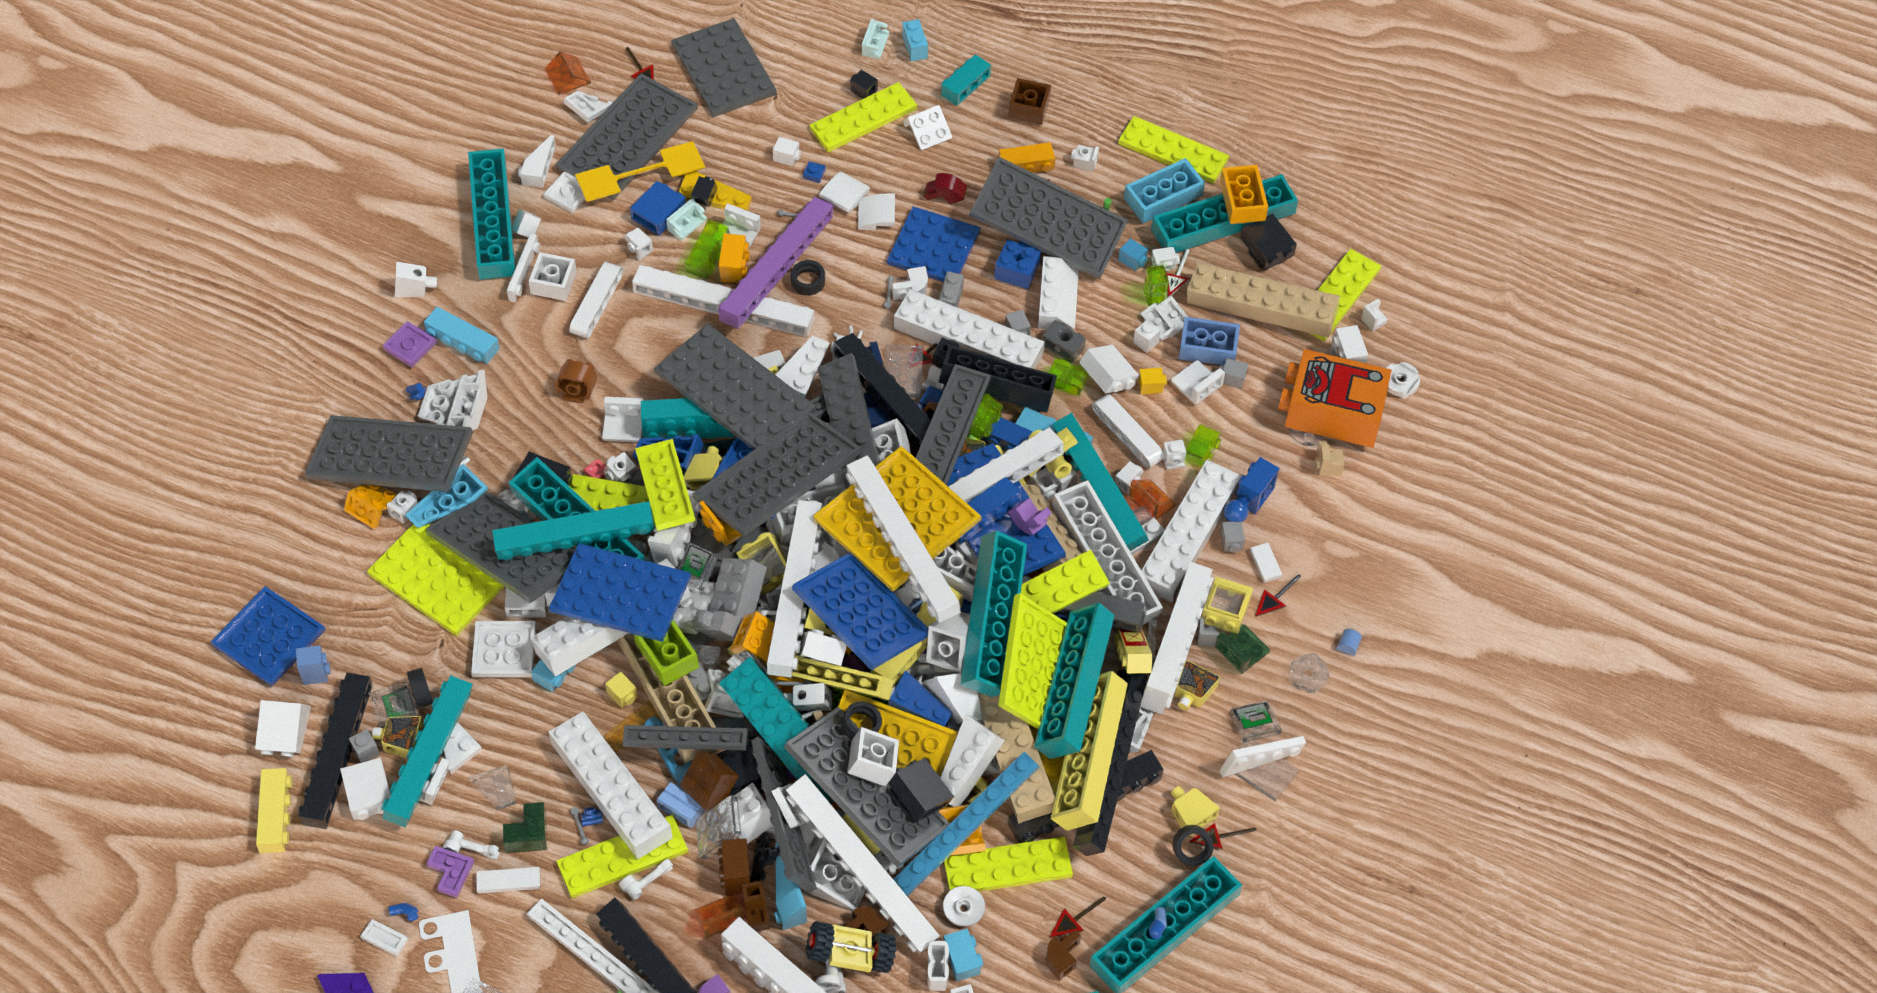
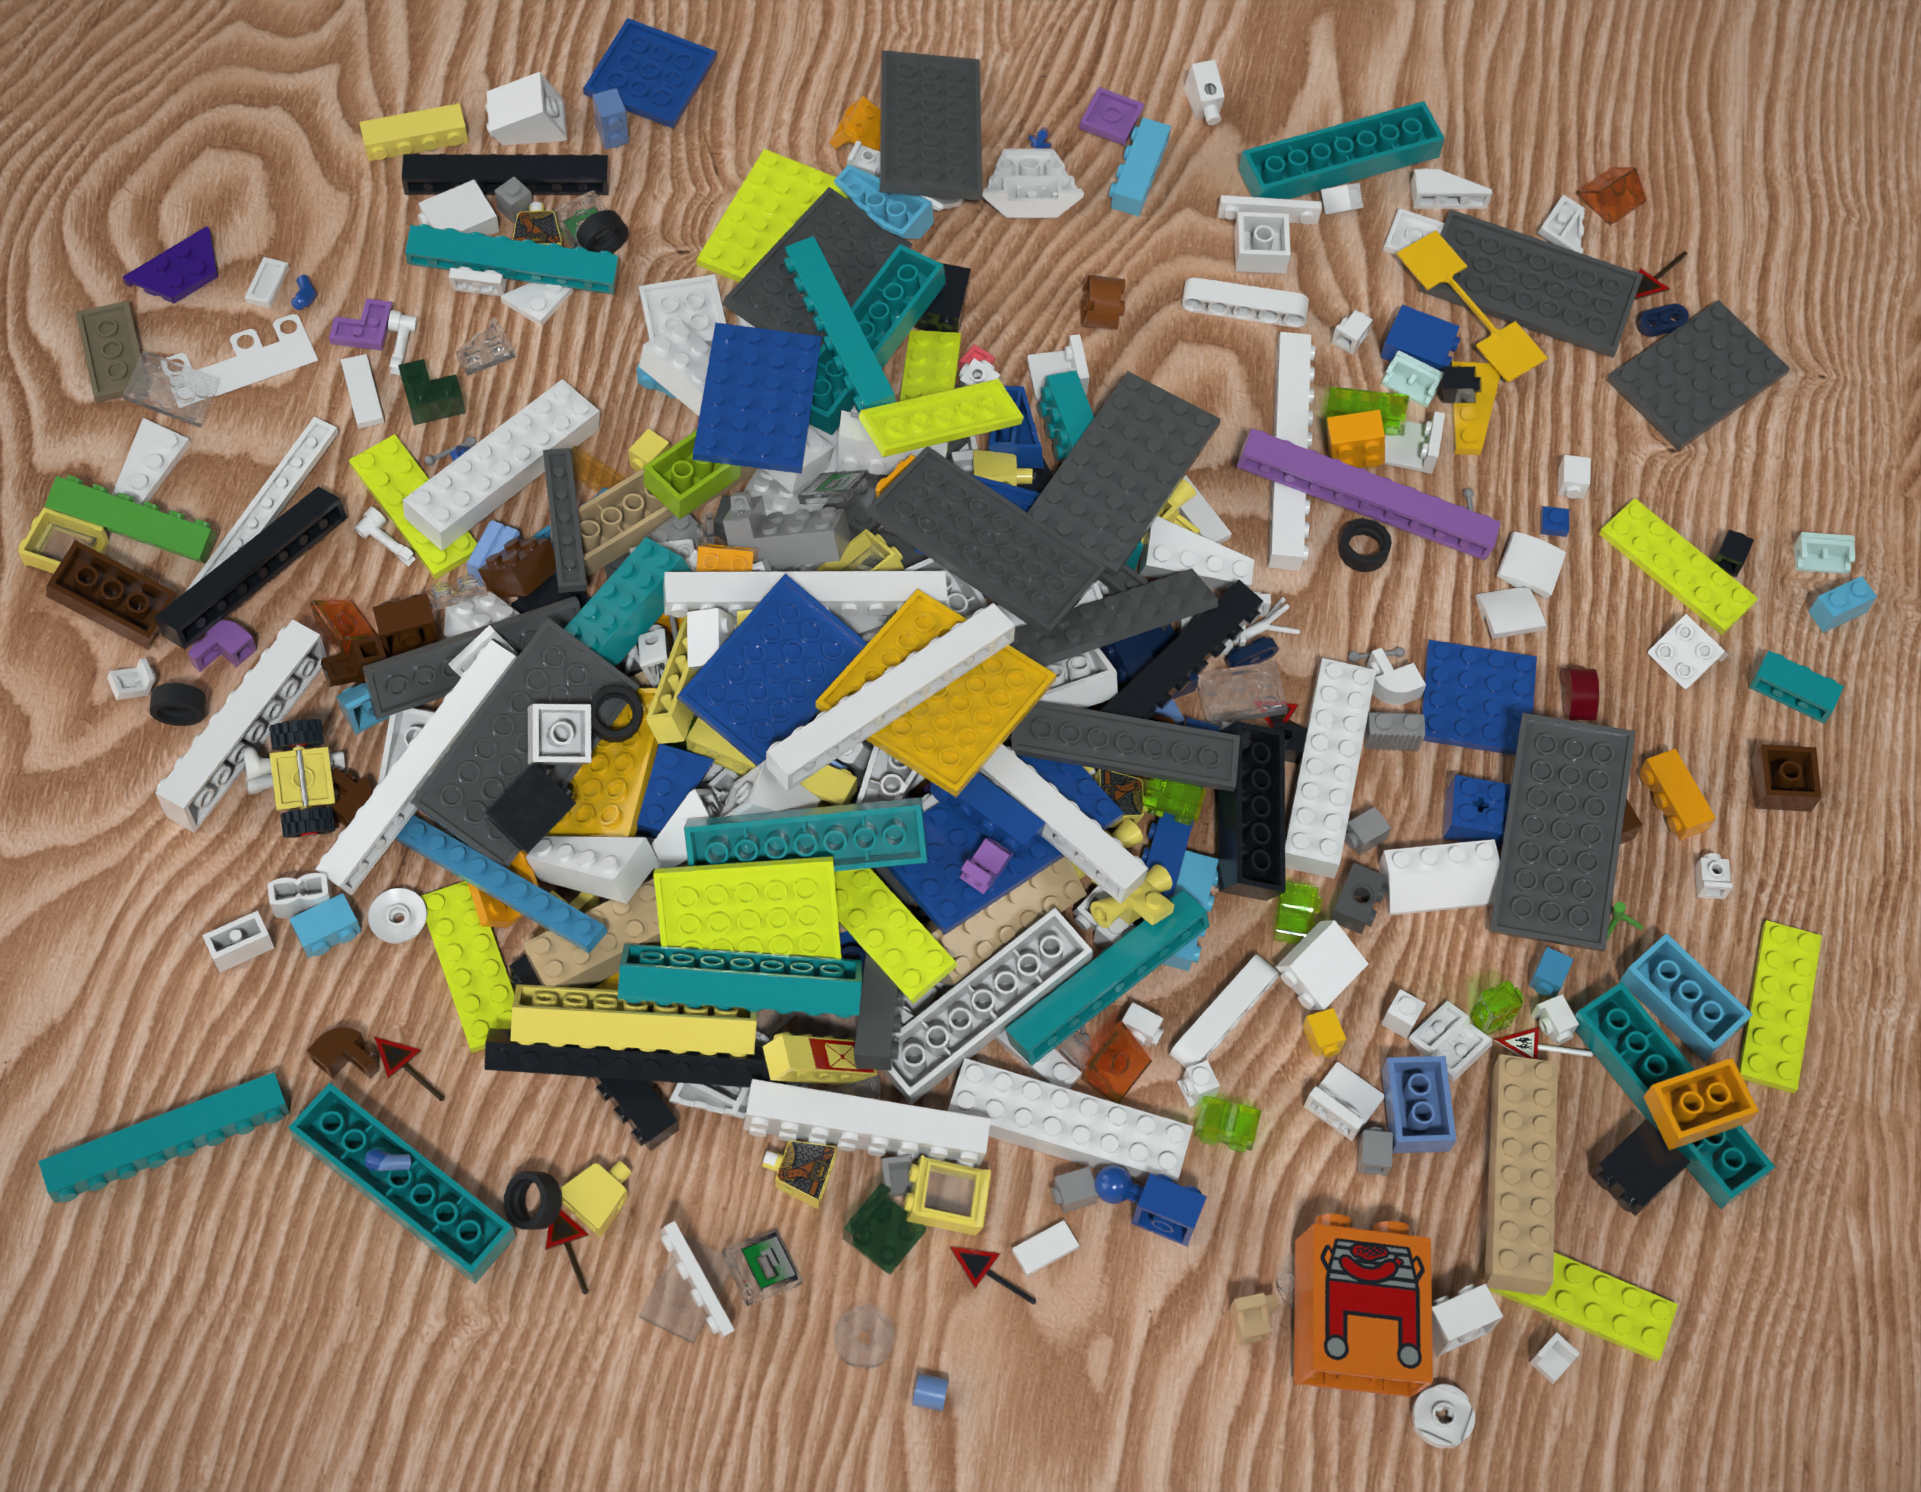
camera: 75 degrees right, 5 degrees up
none -> dark blue plate [1638,303,1689,337]

